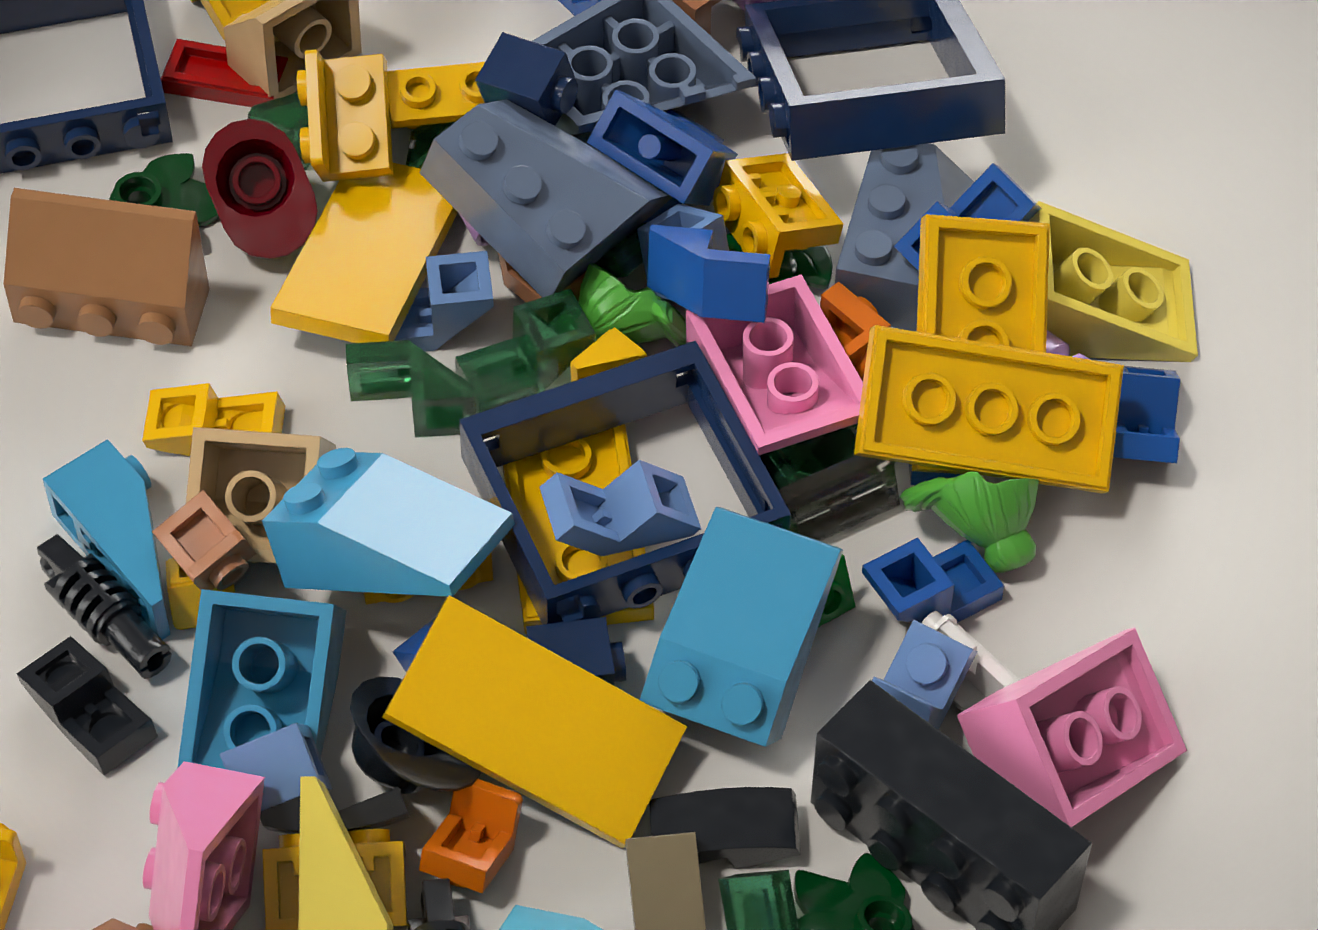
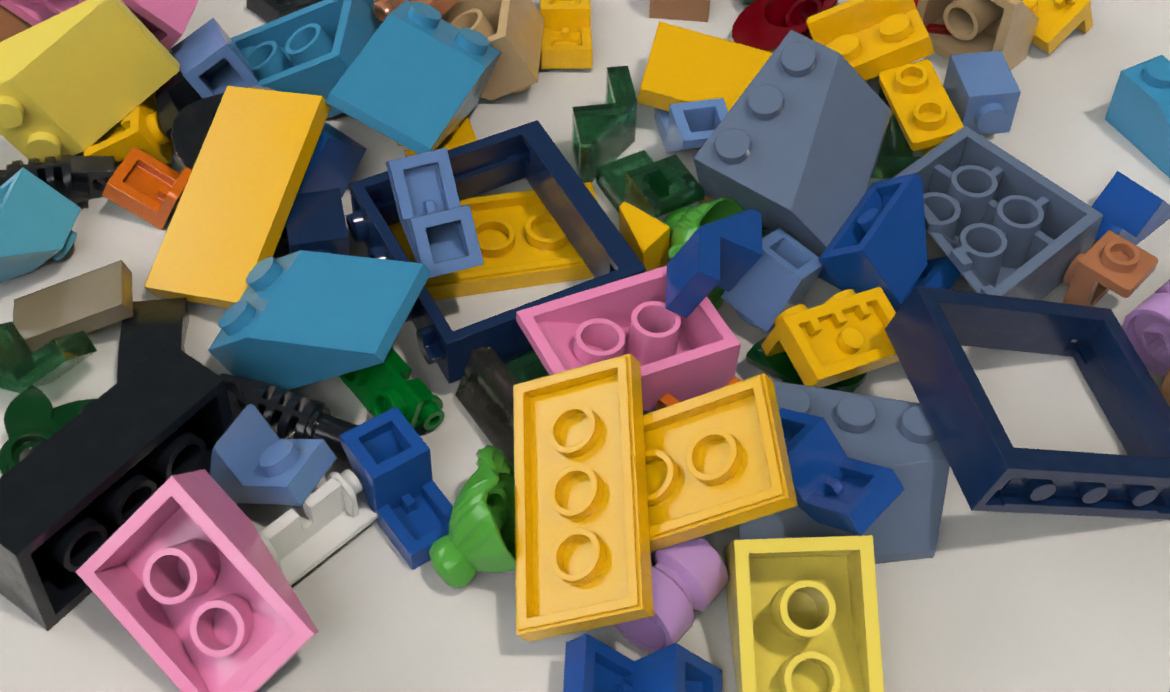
camera: 85 degrees right, 5 degrees down
dark blue brick [475,32,578,126] -> none
none -> black hinge [220,373,358,463]
none -> medium blue brick [943,51,1021,135]

